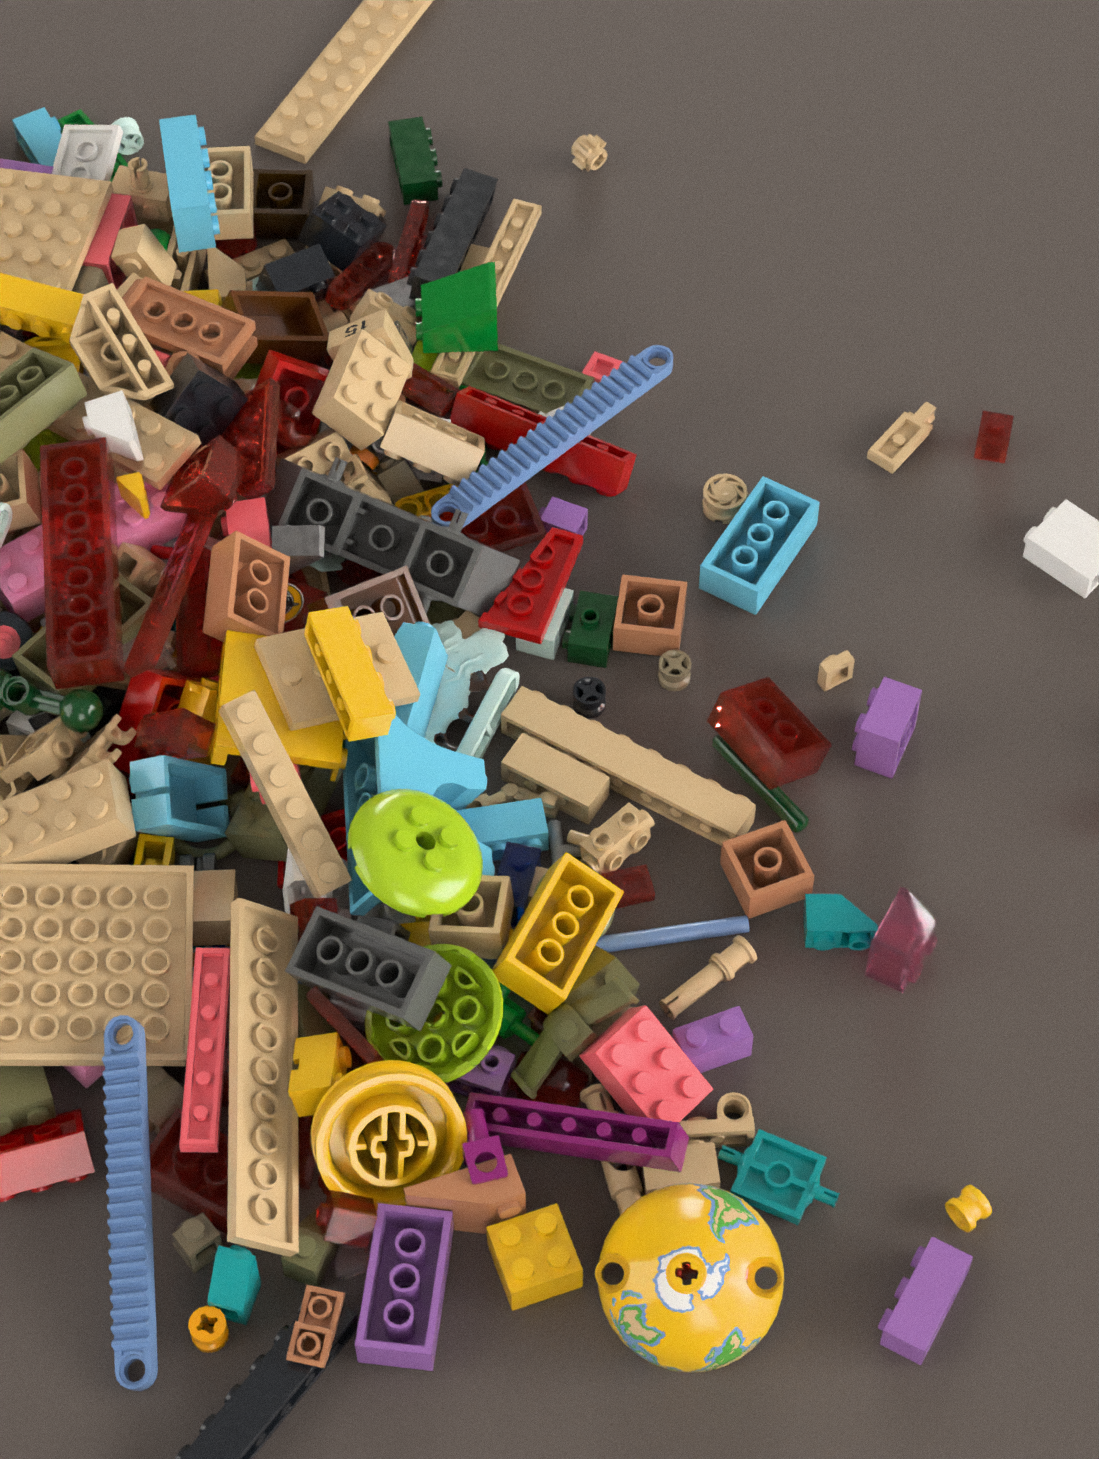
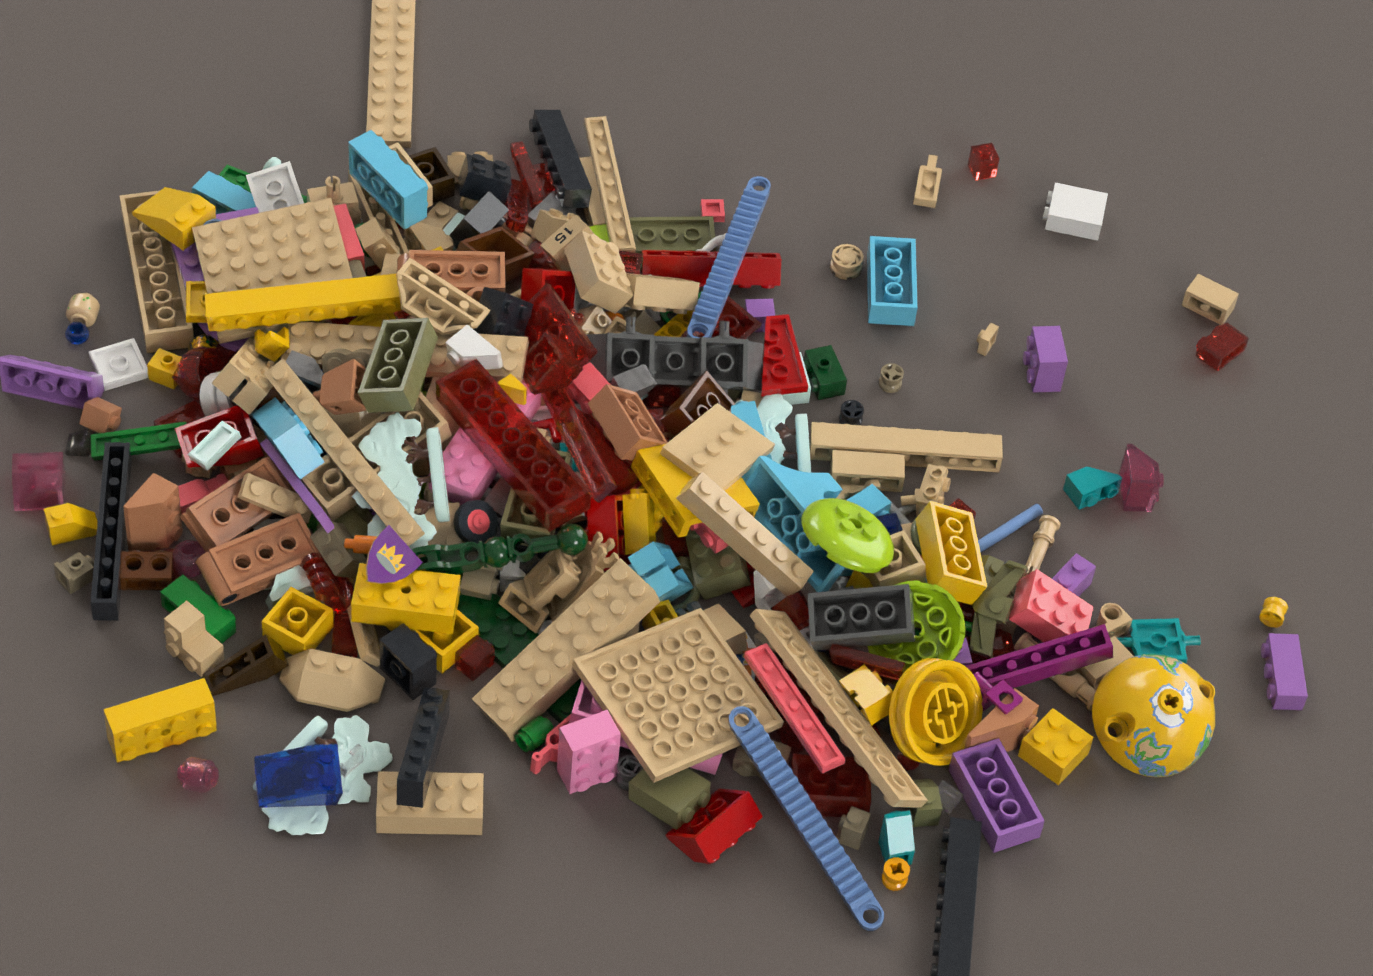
camera: 35 degrees left, 5 degrees down
clear red brick [134,708,216,760] -> none
nougat slope [286,1285,346,1368] -> none
yellow brick [304,606,396,742] -> none
clear red brick [316,1190,378,1249] -> none
dark green brick [388,116,443,205] -> none
green slope [415,262,498,353] -> none
tan gear [571,134,607,171] -> none
nougat brick [613,575,687,656] -> none
clear red brick [707,677,832,790] -> none
dark green axle [712,731,809,833] -> none
nougat brick [720,820,814,919] -> none

